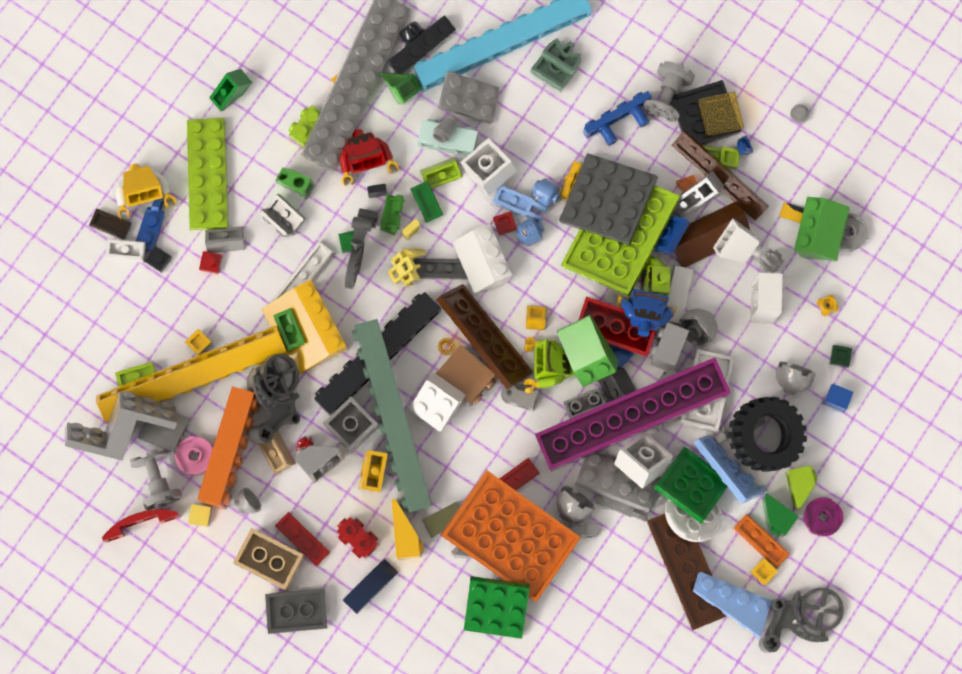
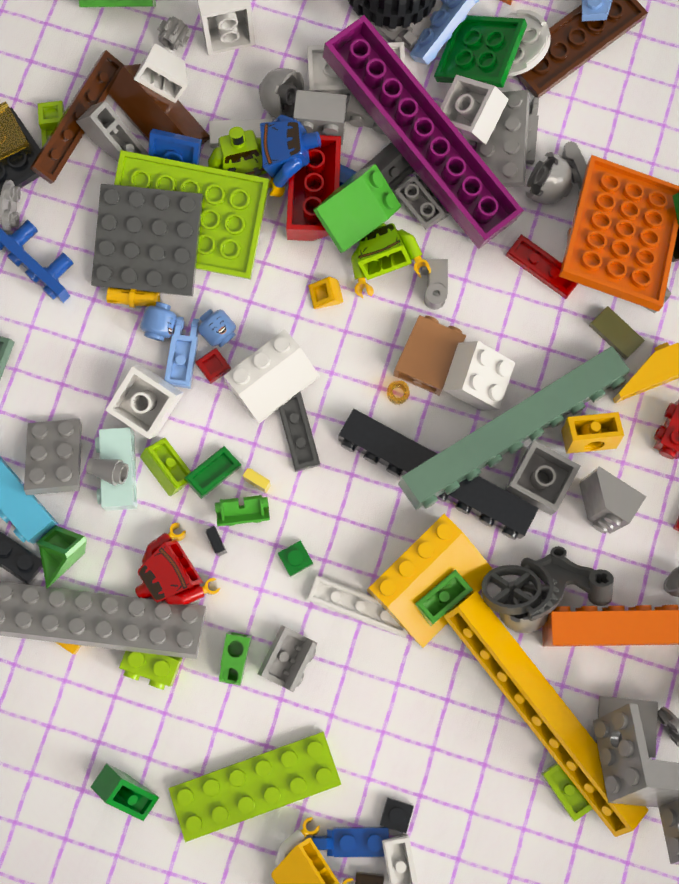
camera: 110 degrees left, 0 degrees up
bright pink plate [175,436,213,476] -> none
yellow plate [185,329,212,355] -> none
red plate [199,251,222,274] -> none
light grey slope [205,227,245,253] -> none
tan slope [258,431,296,475] -> none
red plate [296,436,314,451] -> none
dark grey piece [345,208,379,289] -> none
light yellow piece [388,248,426,286] -> none
reddish brown plate [436,284,534,390] -> none
clear orange tile [675,175,696,192] -> none
blue tile [737,135,753,155] -> none
yellow sticker [779,202,804,223] -> none

